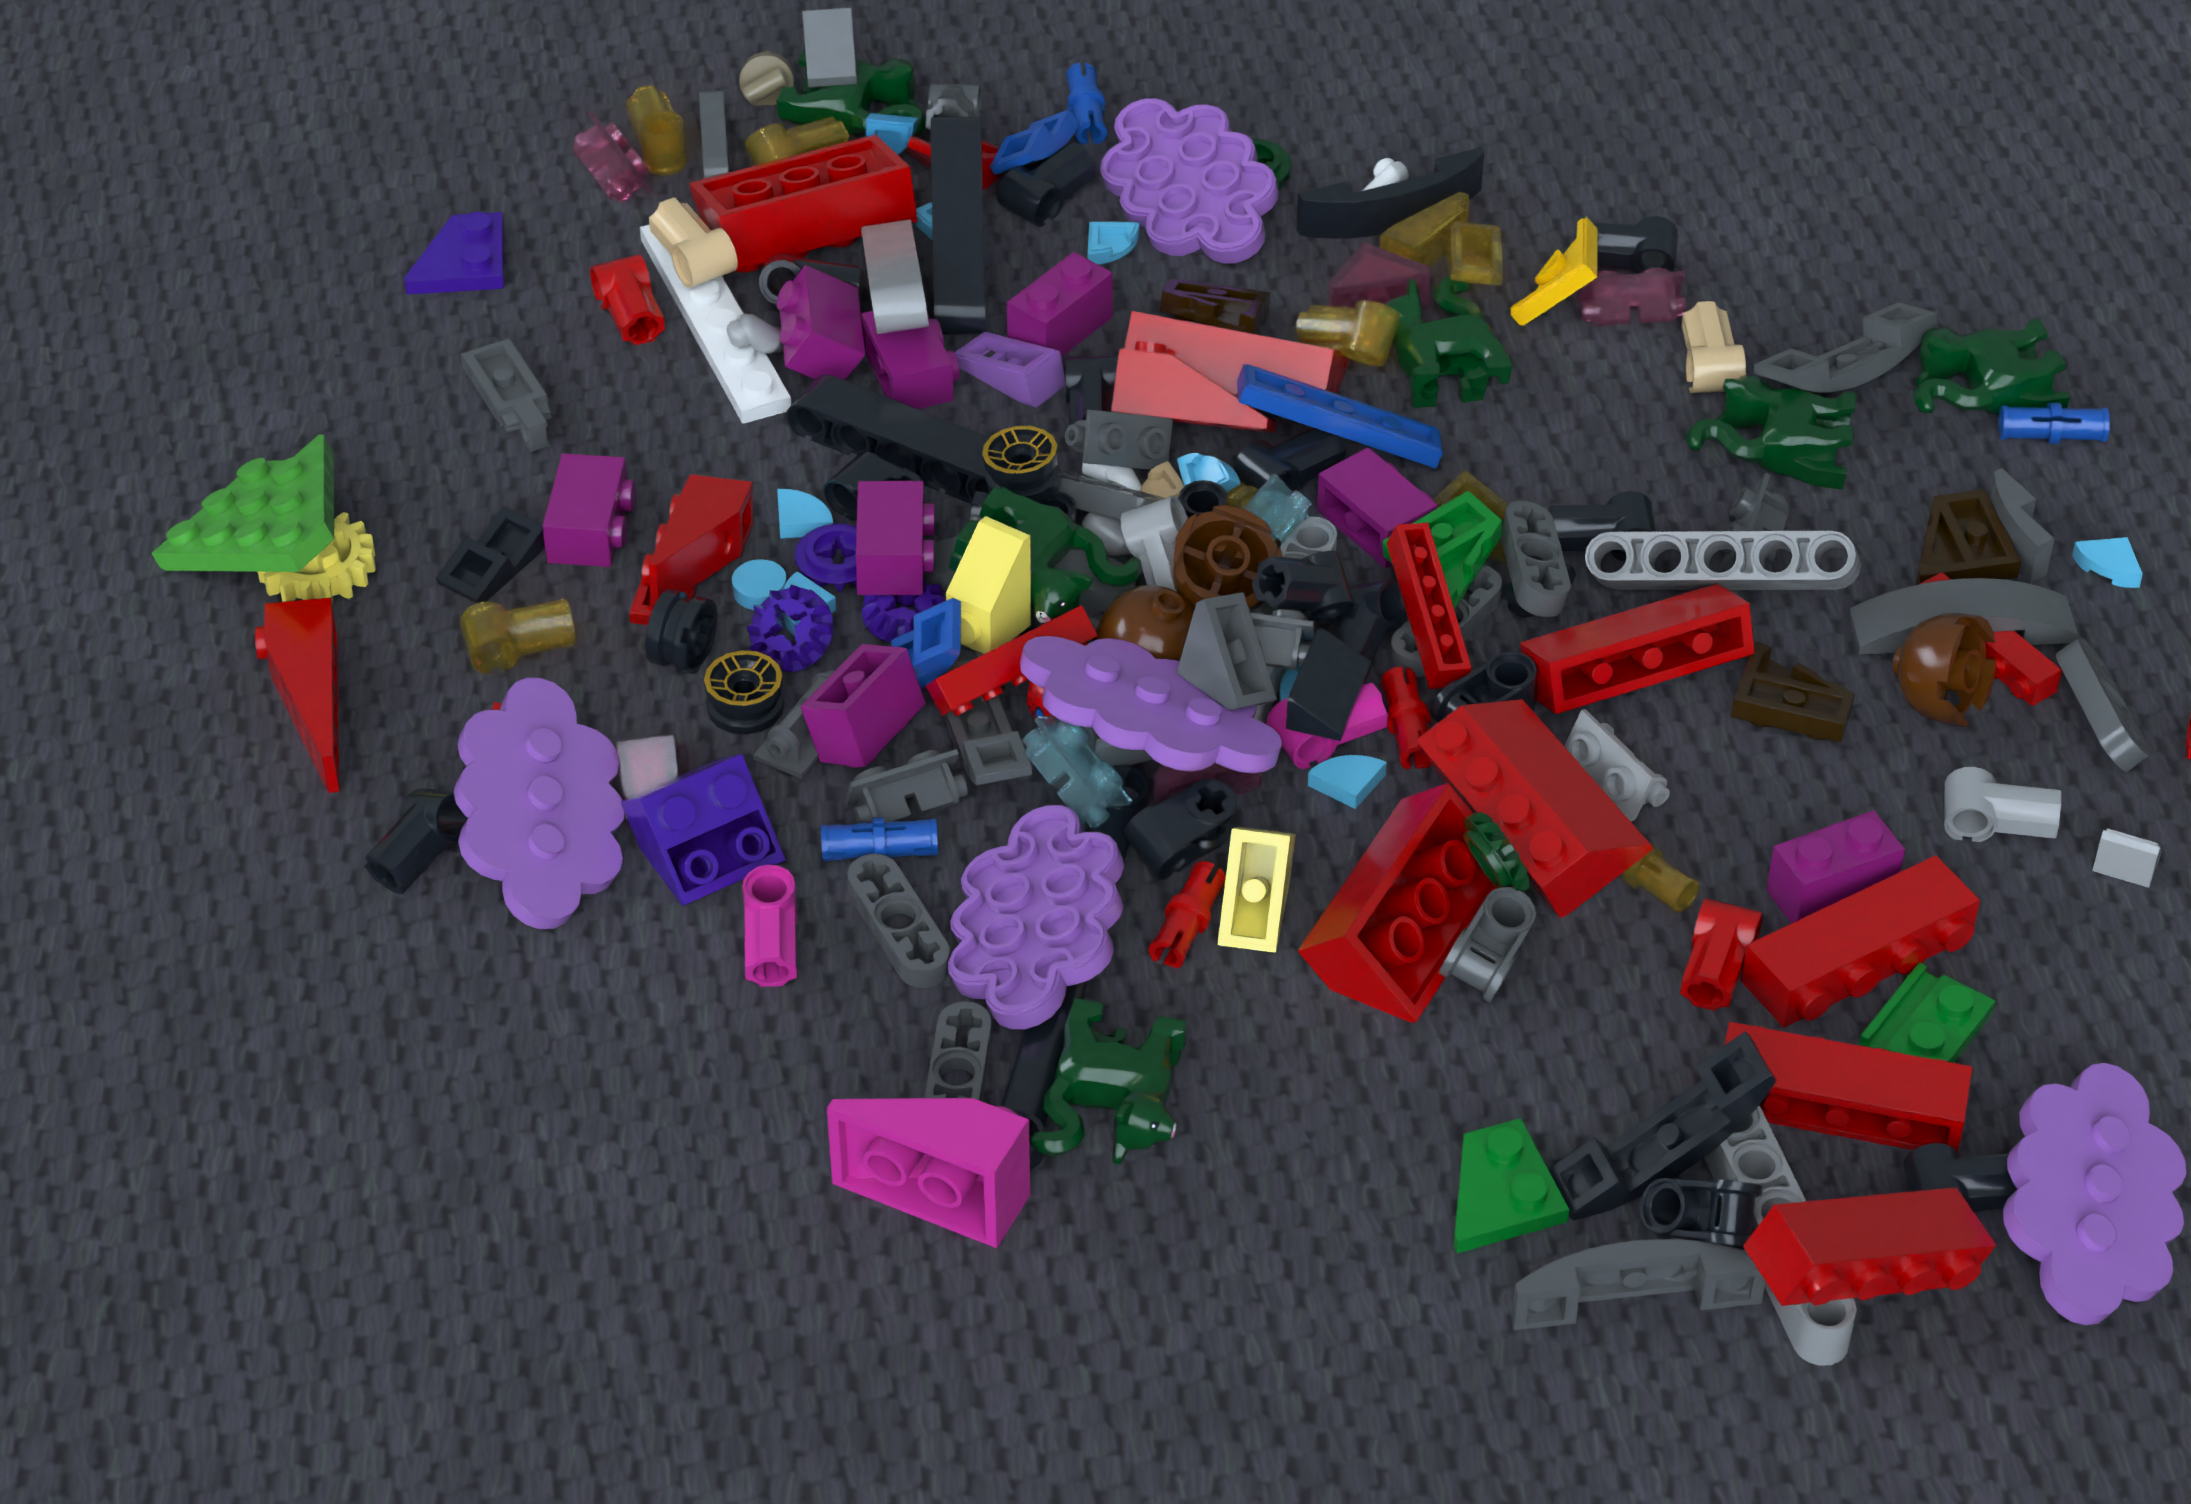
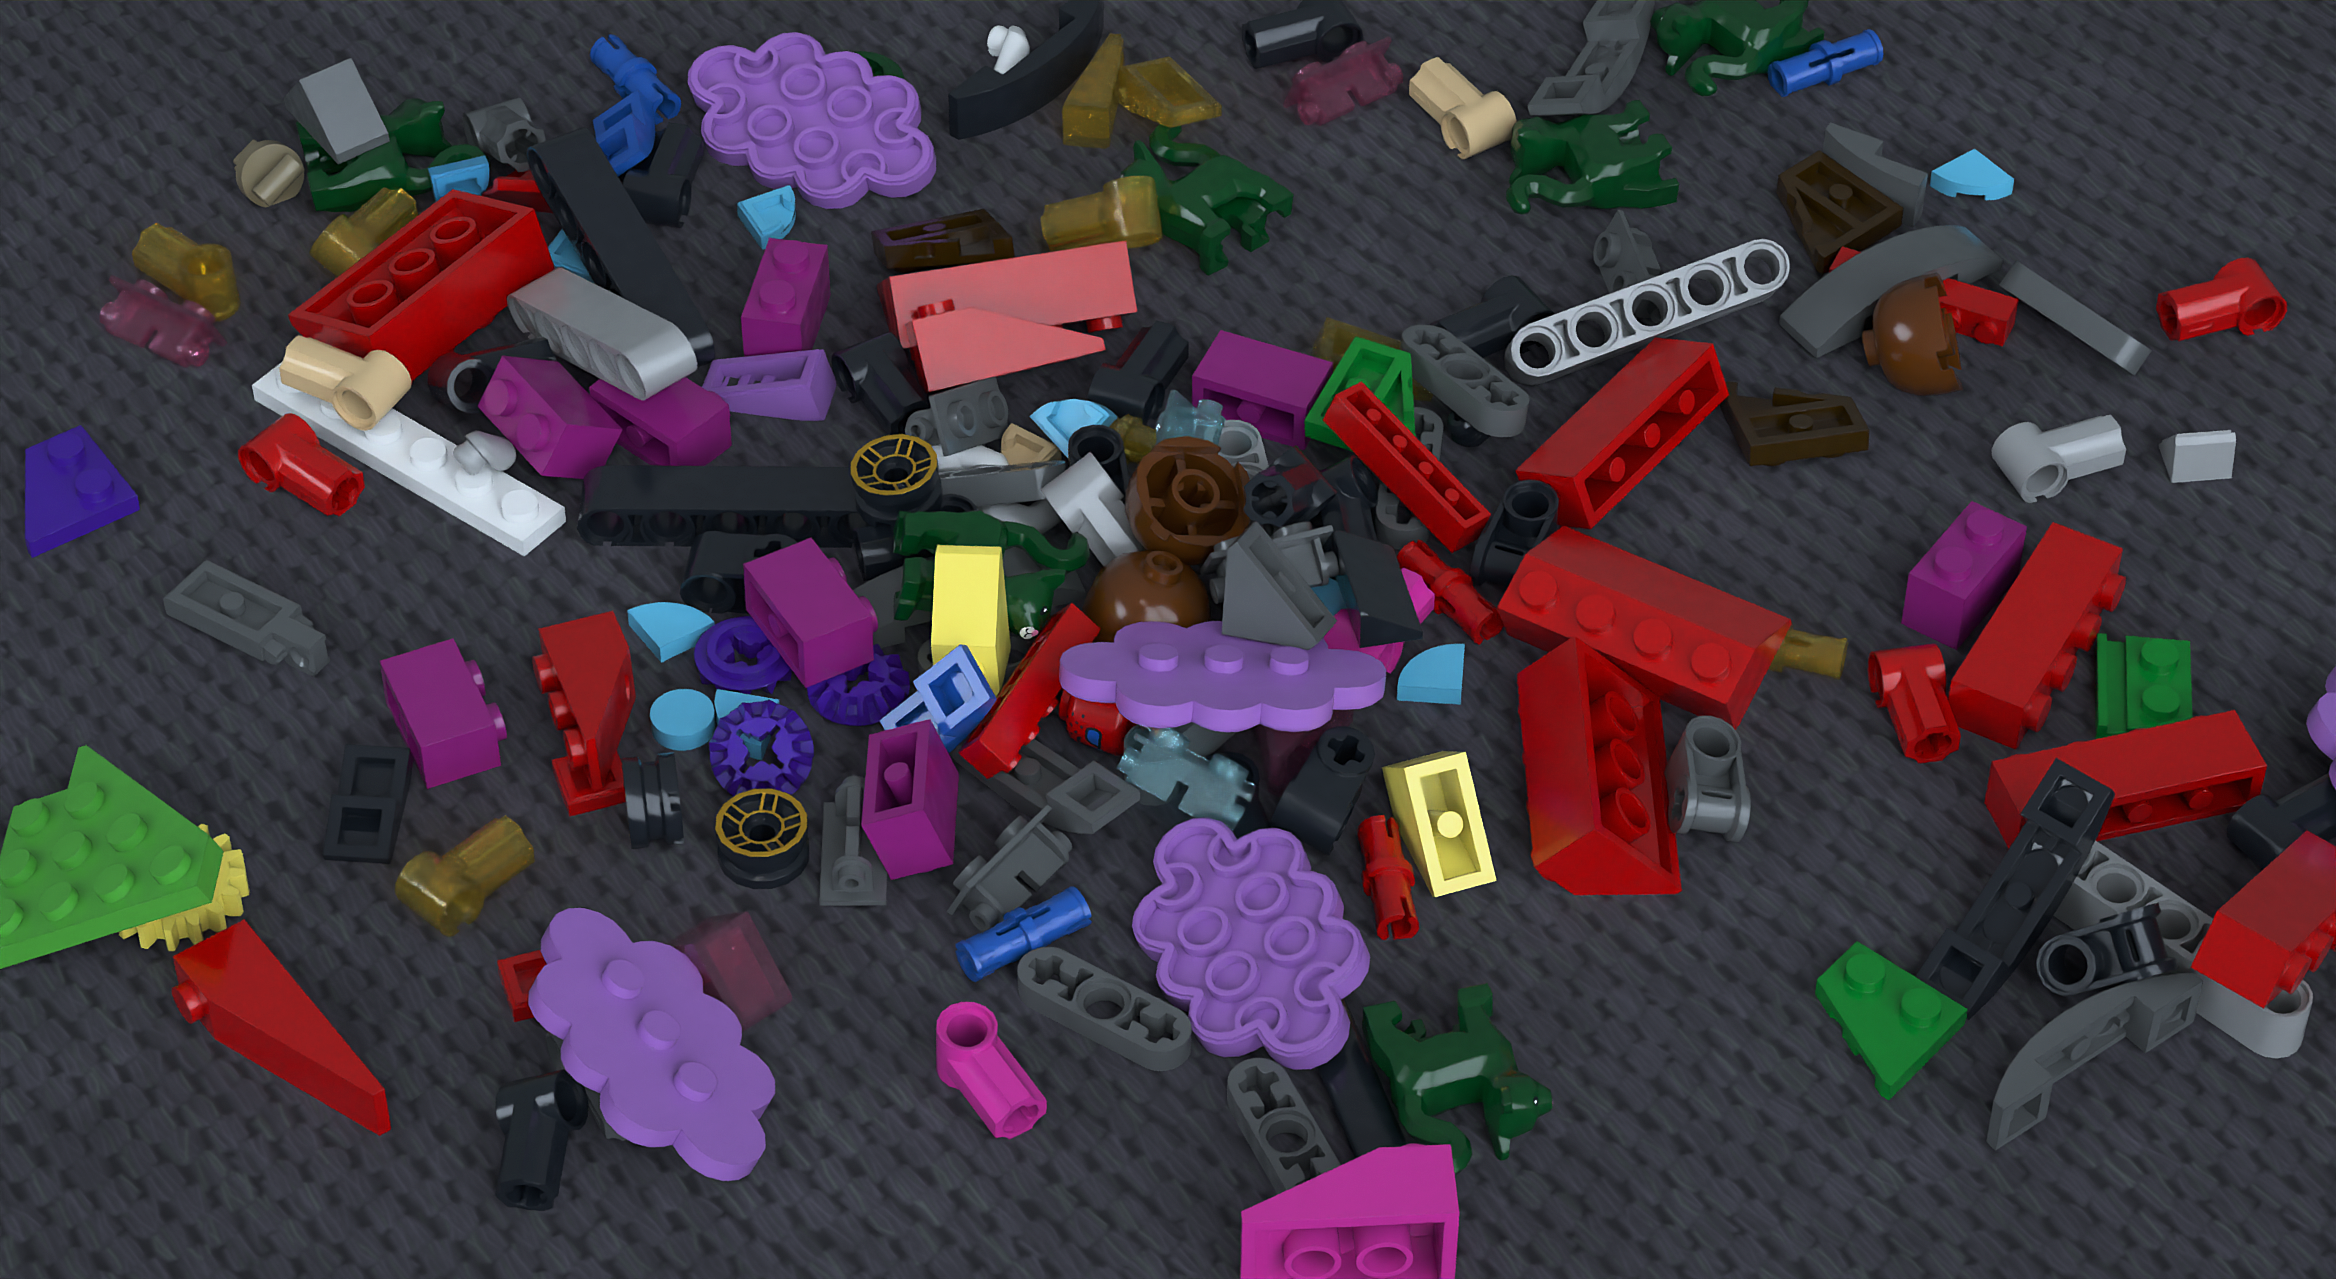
camera: 30 degrees left, 0 degrees up
dark purple slope [621,754,786,906] -> none
dark grey beam [699,90,729,179] -> none
blue tile [1237,364,1443,469] -> none
clear pink slope [1328,242,1430,325] -> none
dark green gear [1463,812,1529,892] -> none
yellow tile [1510,217,1598,325] -> none
light grey hinge [1564,709,1670,822] -> none

